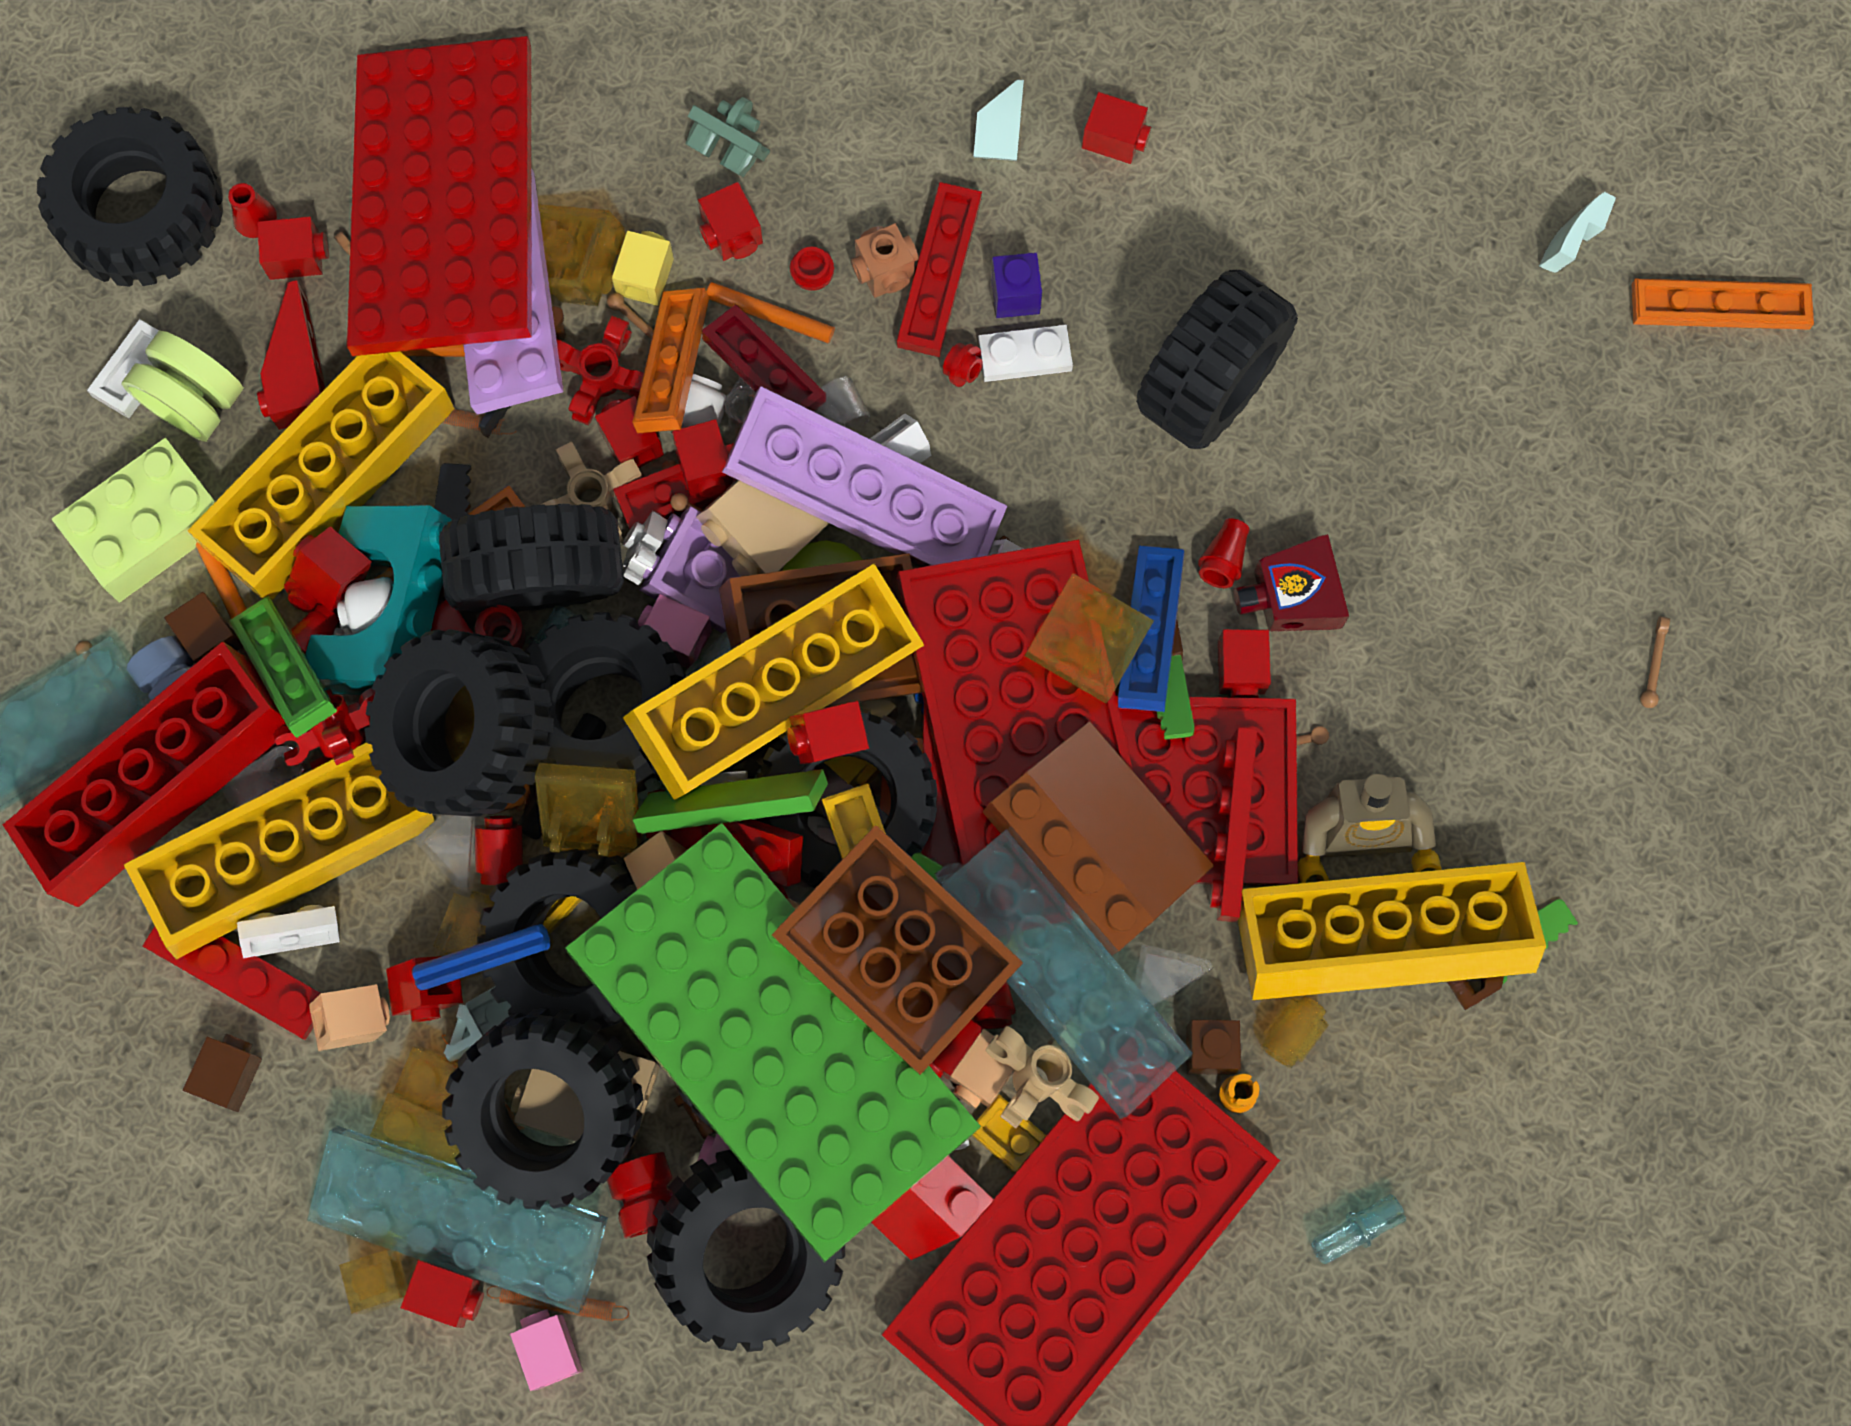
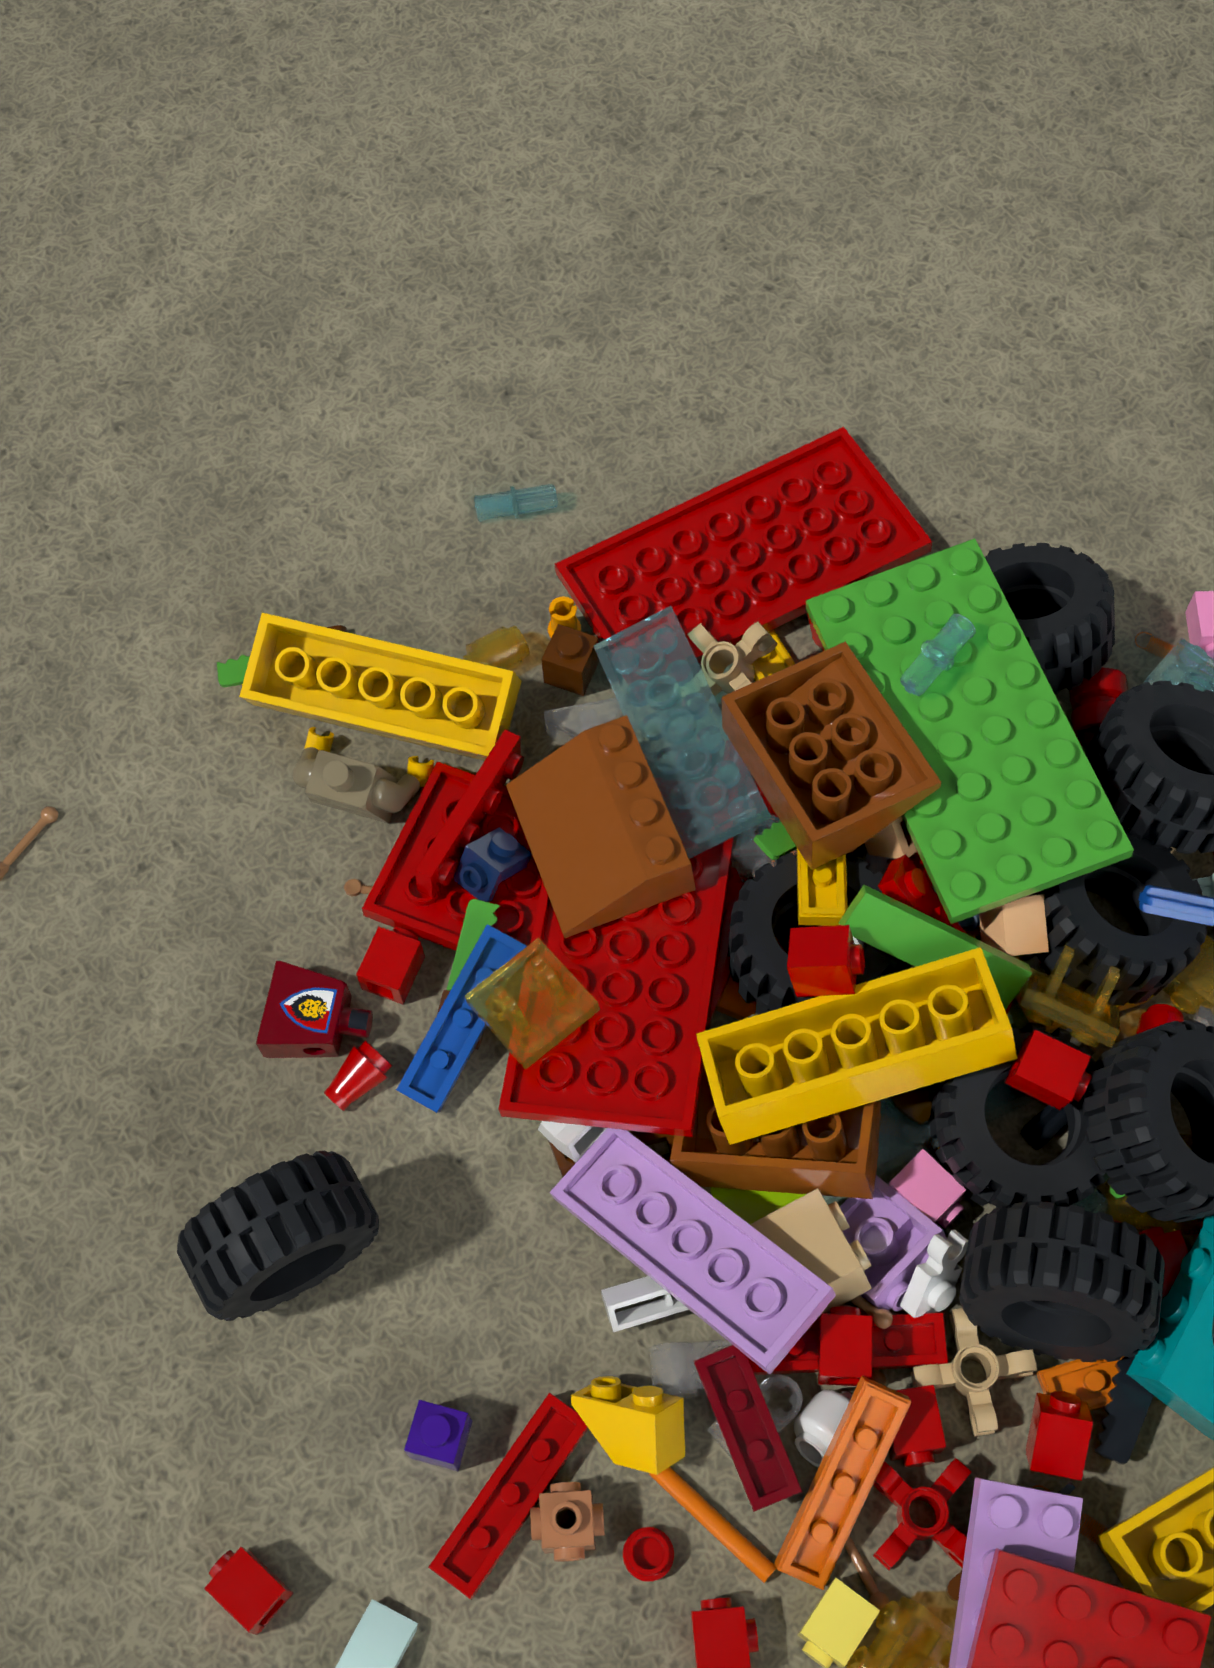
camera: 155 degrees left, 10 degrees down
red plate [943,343,983,387] -> none
white plate [978,325,1073,382] -> none
none -> dark blue bracket [454,827,532,902]
none -> yellow slope [571,1376,685,1475]
none -> clear light blue axle [900,614,976,696]
none -> red brick [1005,1030,1091,1110]
none -> red brick [1026,1391,1093,1481]

